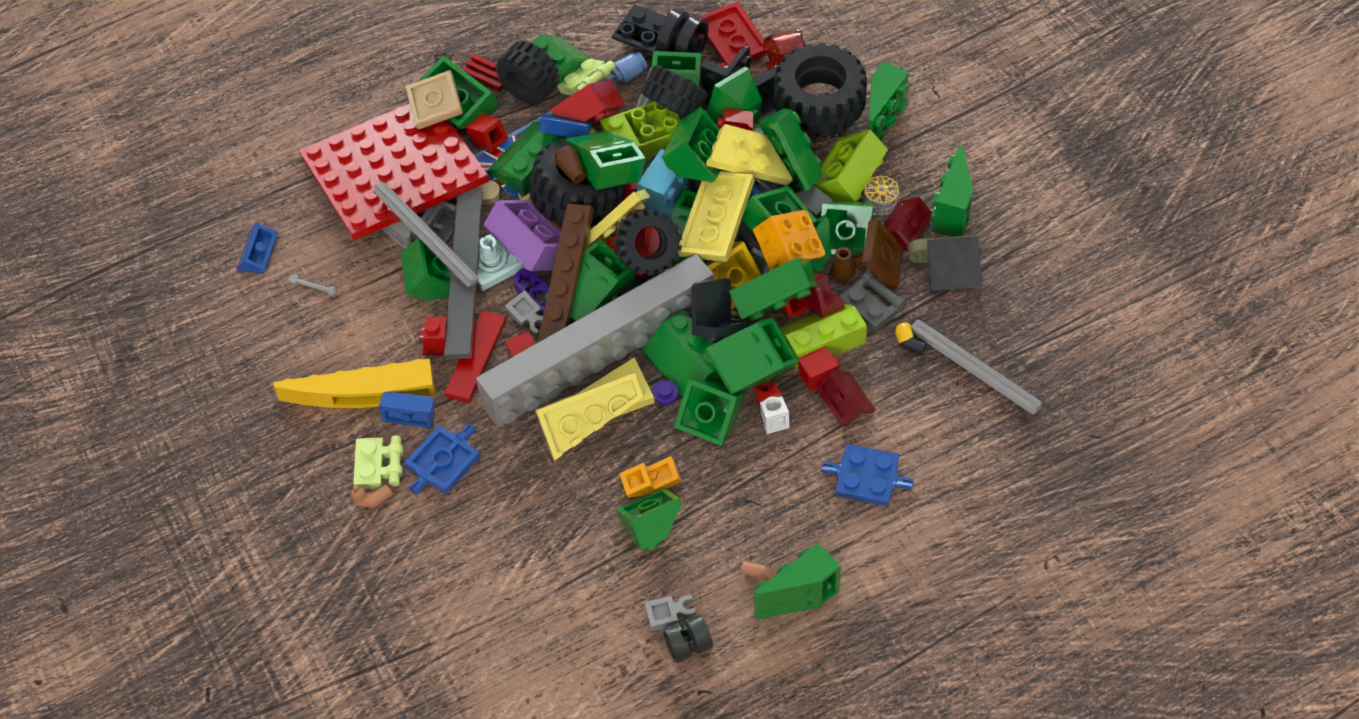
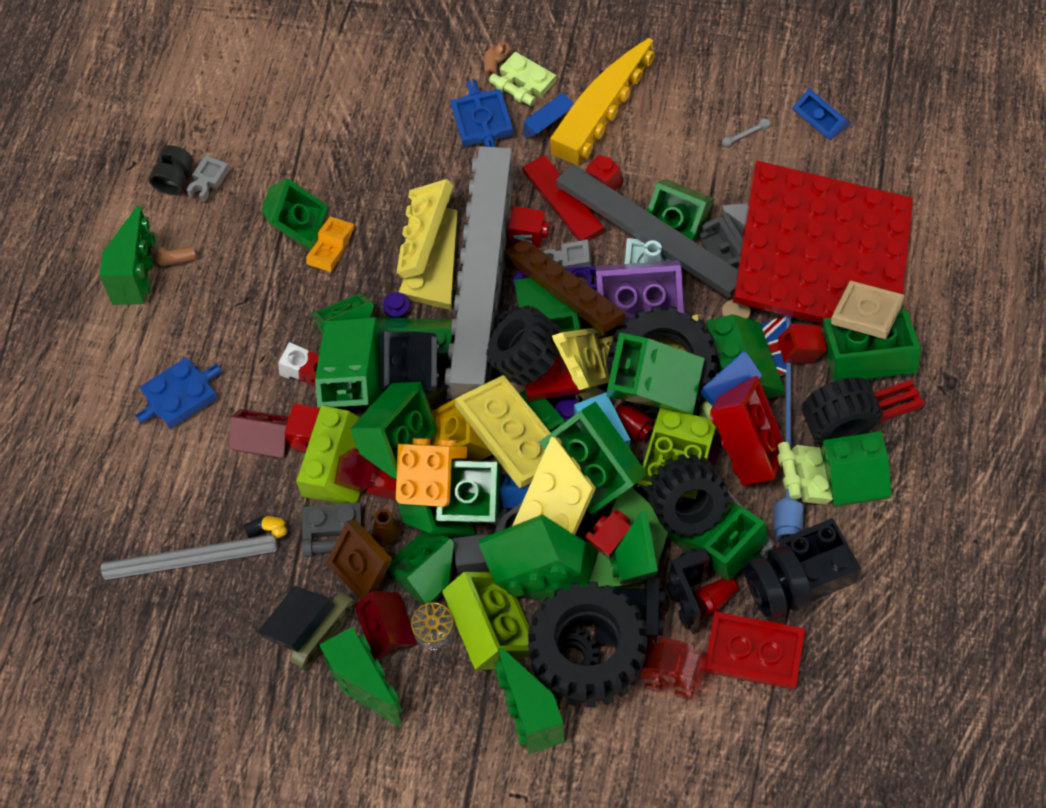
camera: 130 degrees right, 5 degrees up
light grey axle [373,182,479,287] -> none
reddish brown cone [554,145,586,184] -> none

